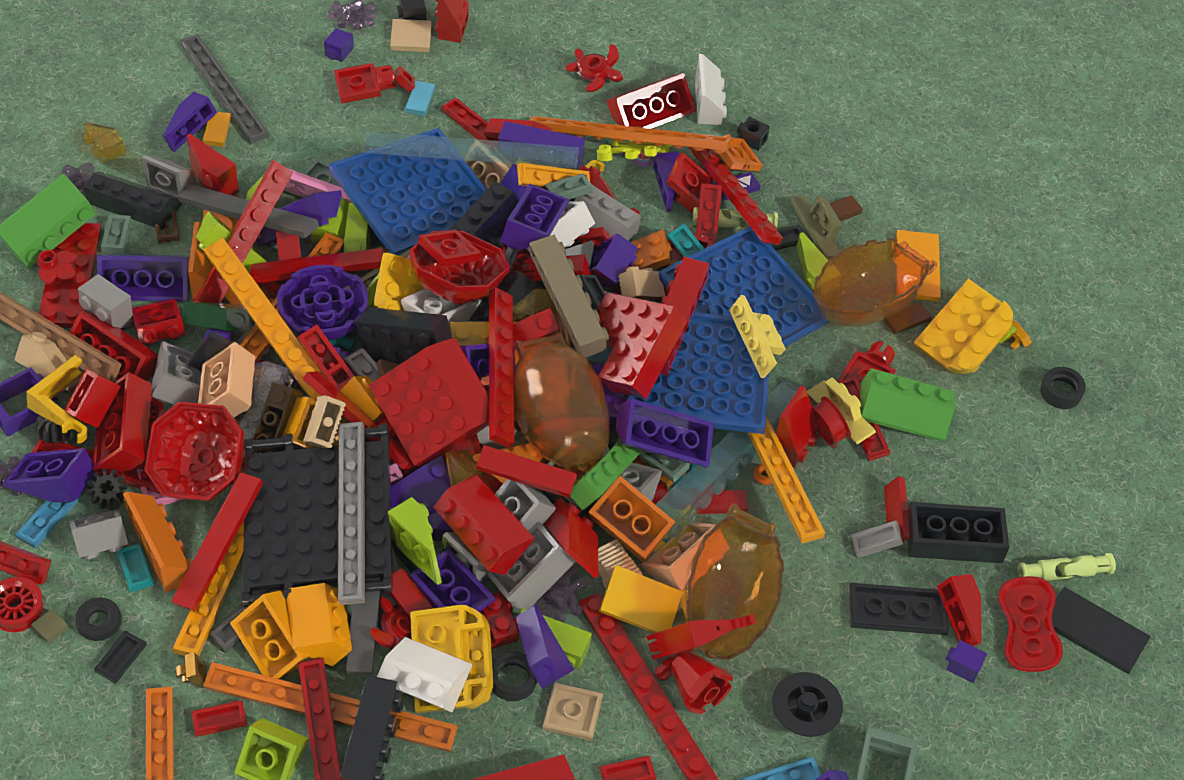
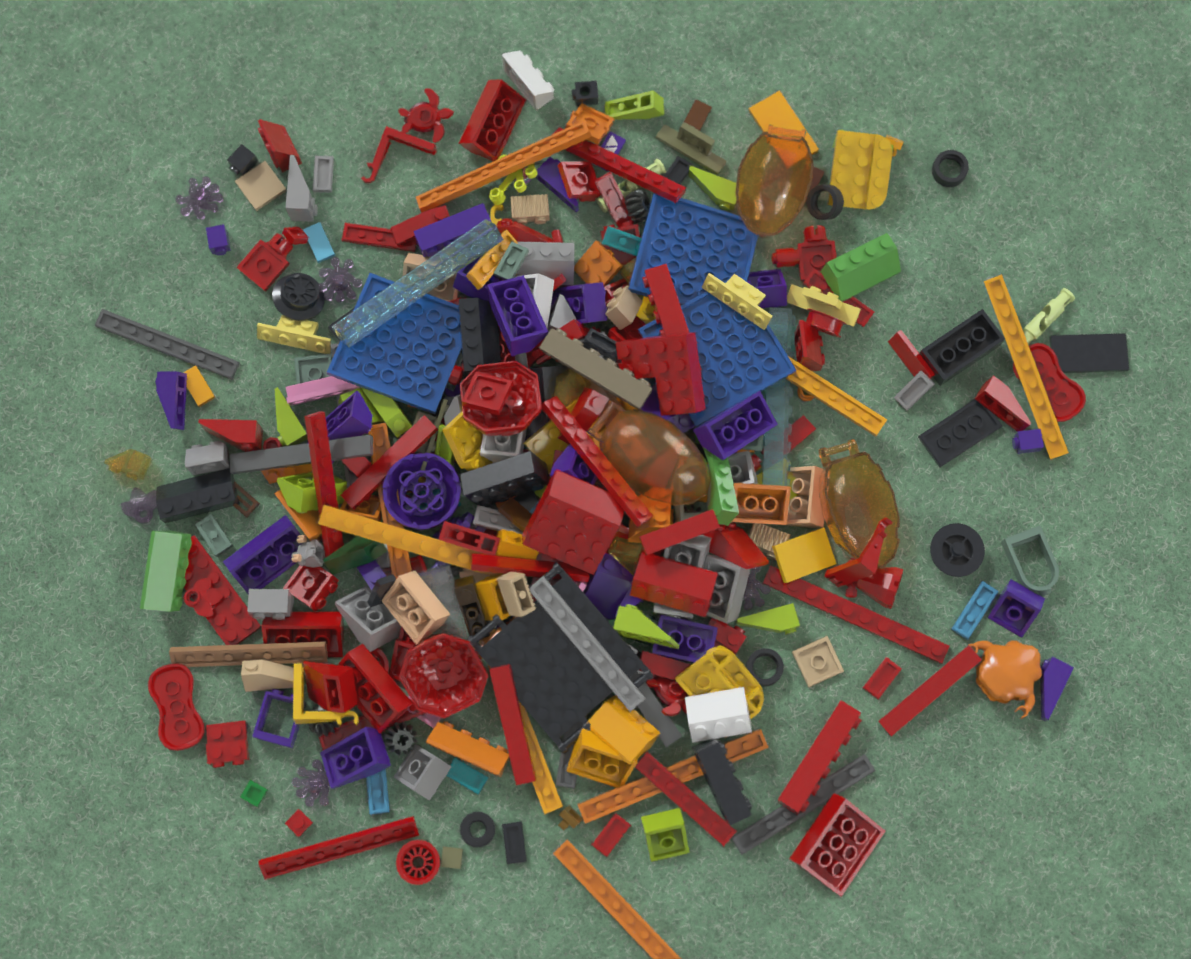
camera: 30 degrees left, 25 degrees up
dark purple slope [516,604,574,689] -> none
none -> light yellow bracket [257,315,331,354]
none -> black wheel [272,273,325,321]
none -> light grey slope [286,155,318,222]
none -> light grey piece [292,535,325,567]
none -> light grey tile [313,156,334,193]
none -> clear purple animal [318,257,363,302]
none -> red hinge [361,126,437,183]
none -> tan brick [511,194,550,225]
none -> lime slope [605,90,664,120]
none -> pearl dark grey gear [625,190,651,223]
none -> dark purple slope [747,269,787,309]
none -> red brick [771,248,799,268]
none -> black tyre [806,184,844,220]
none -> light orange plate [984,275,1069,460]

